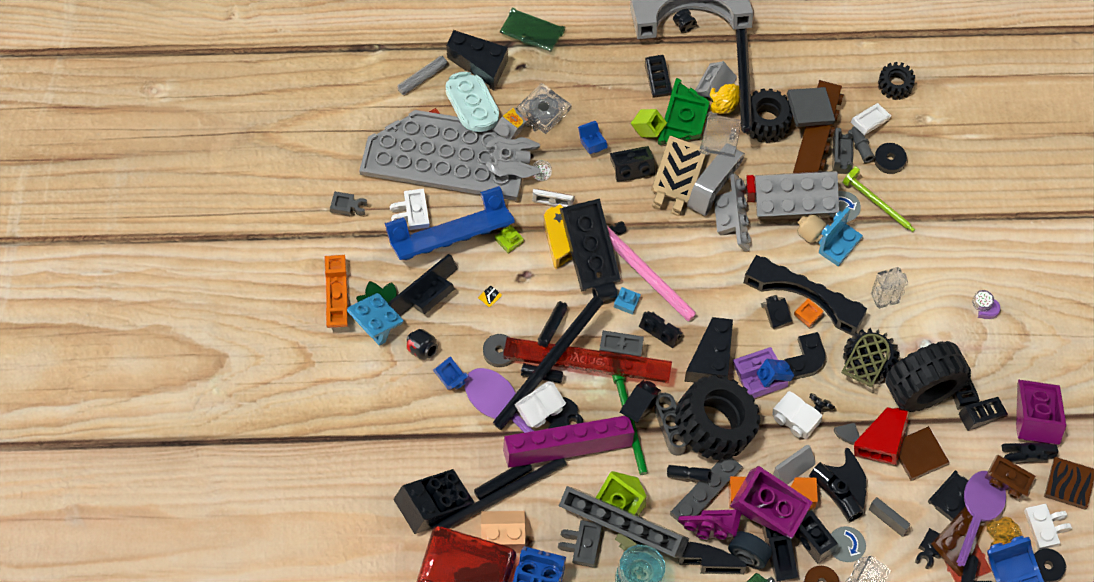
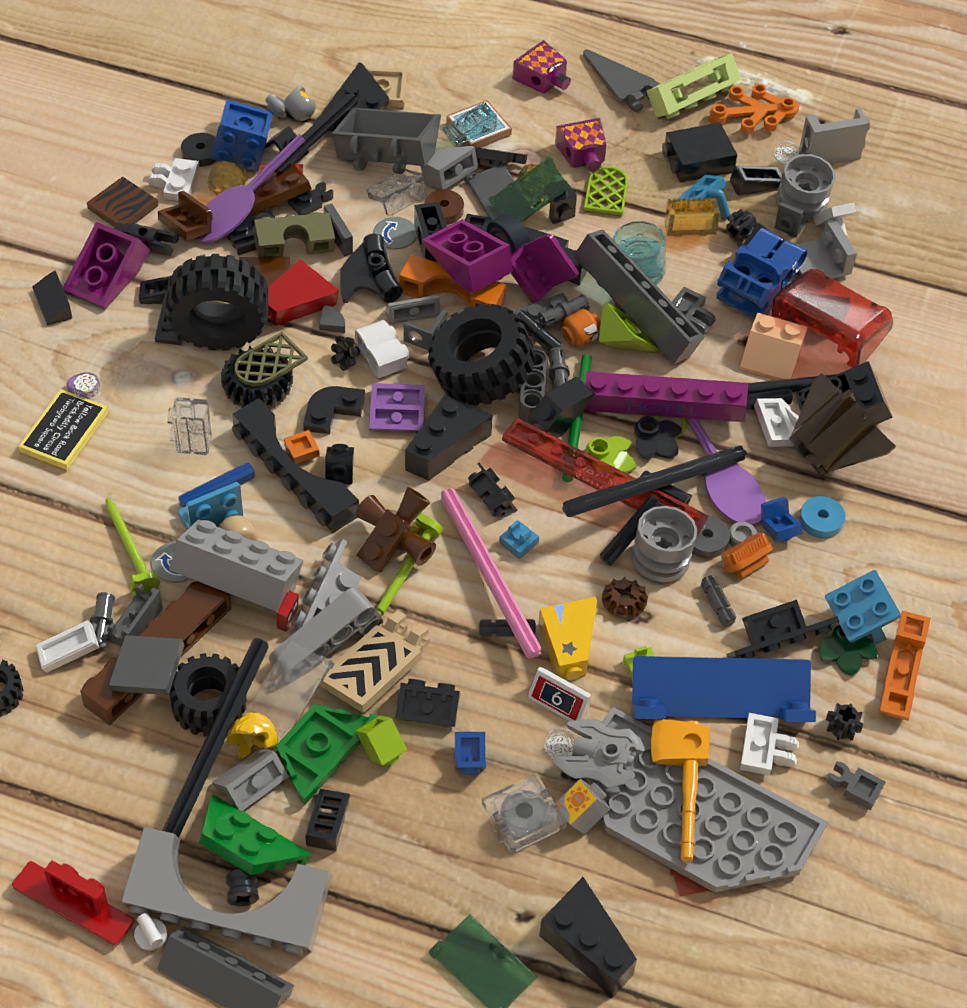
camera: 160 degrees left, 10 degrees down
light grey axle [397,56,447,95] -> none
black head [407,329,438,360] -> none
light aqua tile [446,72,499,132] -> none
sticker [478,286,502,307] -> none
white brick [515,381,566,428] -> none
black hinge [560,198,621,301] -> none
dark grey hinge [599,330,644,360] -> none
blue bracket [757,358,794,387] -> none
black piece [874,143,907,174] -> none
none -> black tile [18,389,109,470]
none -> black slope [32,270,72,325]
none -> blue axle [178,462,255,508]
none -> green wing [199,794,311,875]
none -> olive arch [253,212,335,257]
none -> reddish brown brick [356,487,436,573]
none -> lime piece [376,513,443,616]
none -> dark grey bracket [404,309,447,350]
none -> dark grey pin [537,294,590,328]
none -> dark grey pin [548,347,570,389]
none -> orange head [561,309,601,348]
none -> lime plate [585,436,637,480]
none -> reddish brown gear [602,577,648,618]
none -> light grey wheel [631,506,697,582]
none -> light orange piece [651,719,710,863]
none -> dark grey axle [701,575,736,627]
none -> orange piece [721,533,773,579]
none -> light grey tile [729,522,757,546]
none -> white wing [754,398,799,447]
none -> dark brown brick [789,373,896,476]
none -> dark azure piece [799,496,845,538]
none -> black gear [825,703,864,741]

